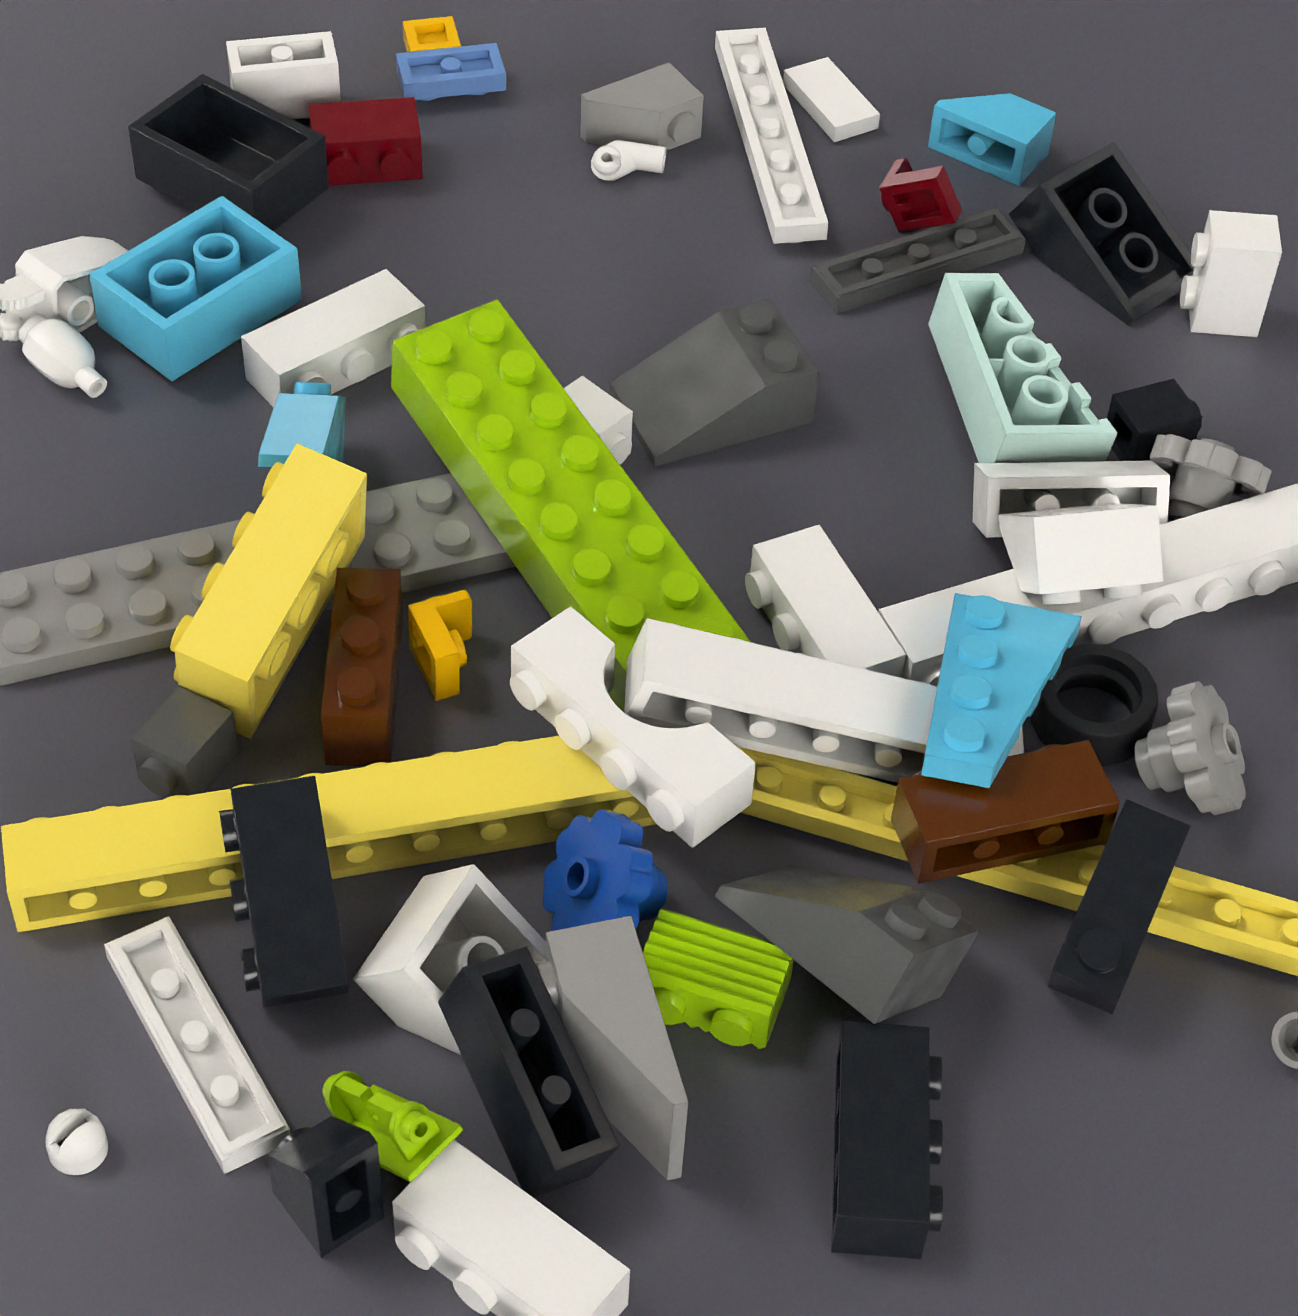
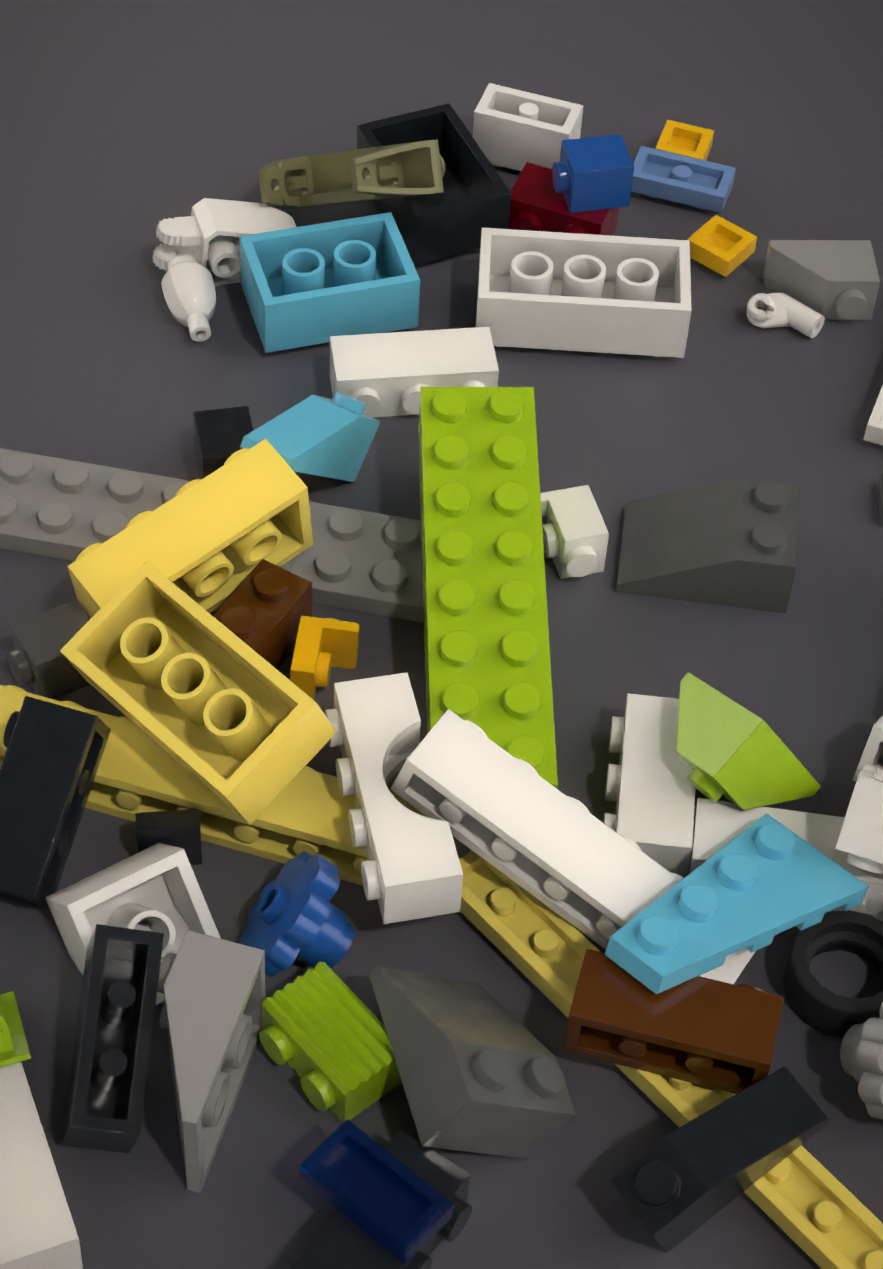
camera: 30 degrees right, 0 degrees up
none -> light yellow brick [60,561,337,825]
none -> black tile [135,809,202,865]
none -> black brick [193,406,253,480]
none -> olive hose [258,139,445,210]
none -> clear blue tile [299,1119,454,1265]
none -> white brick [475,227,692,358]
none -> blue brick [552,134,634,213]
none -> lime slope [676,672,821,810]
none -> yellow plate [687,215,757,277]

